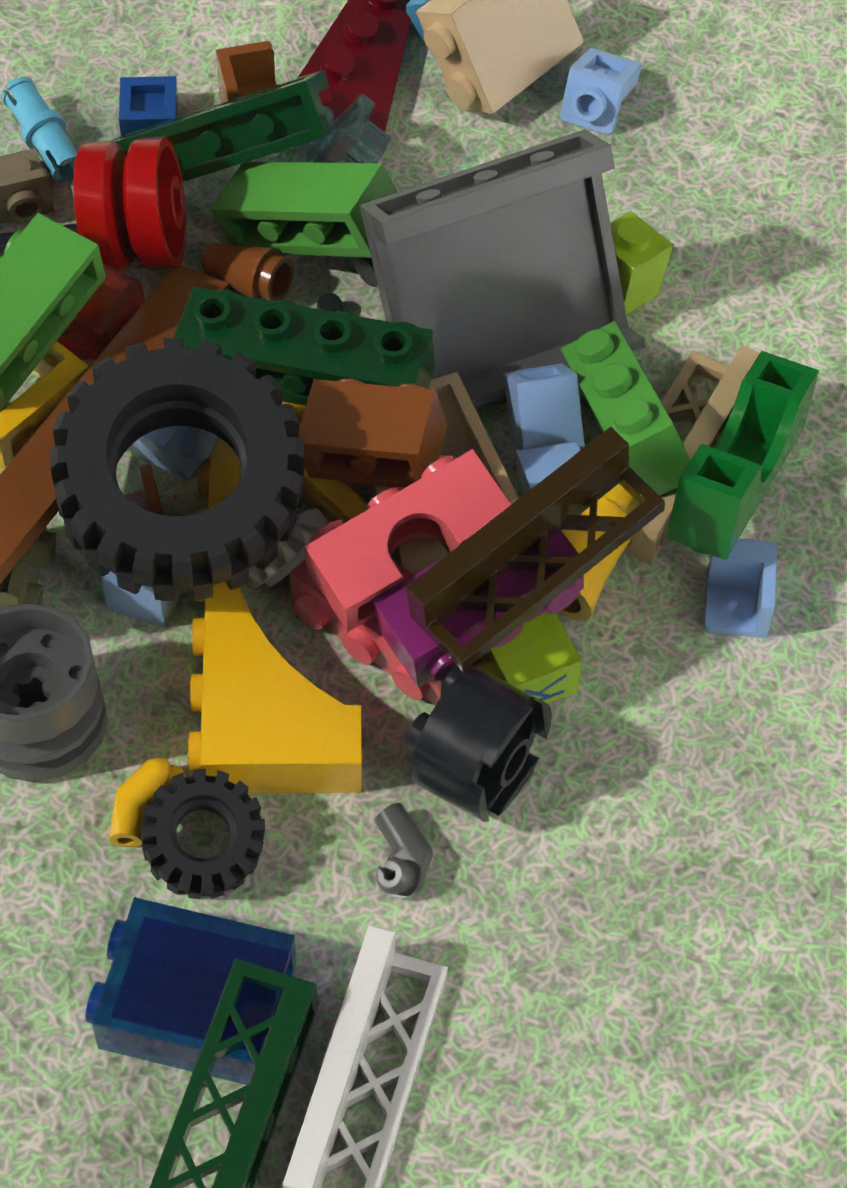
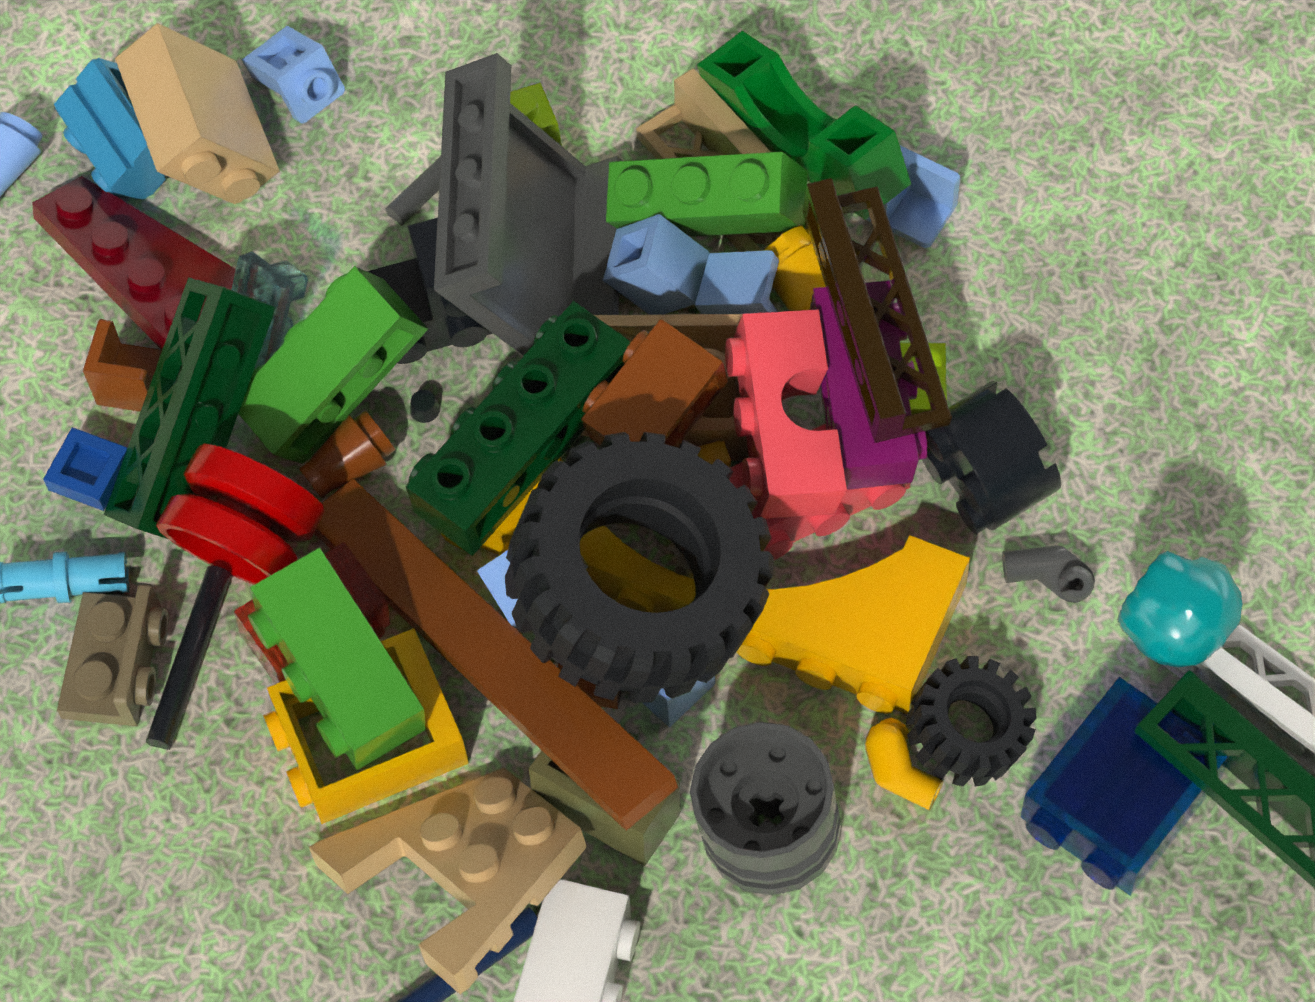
camera: 60 degrees left, 5 degrees up
none -> teal hair [1117,551,1243,667]

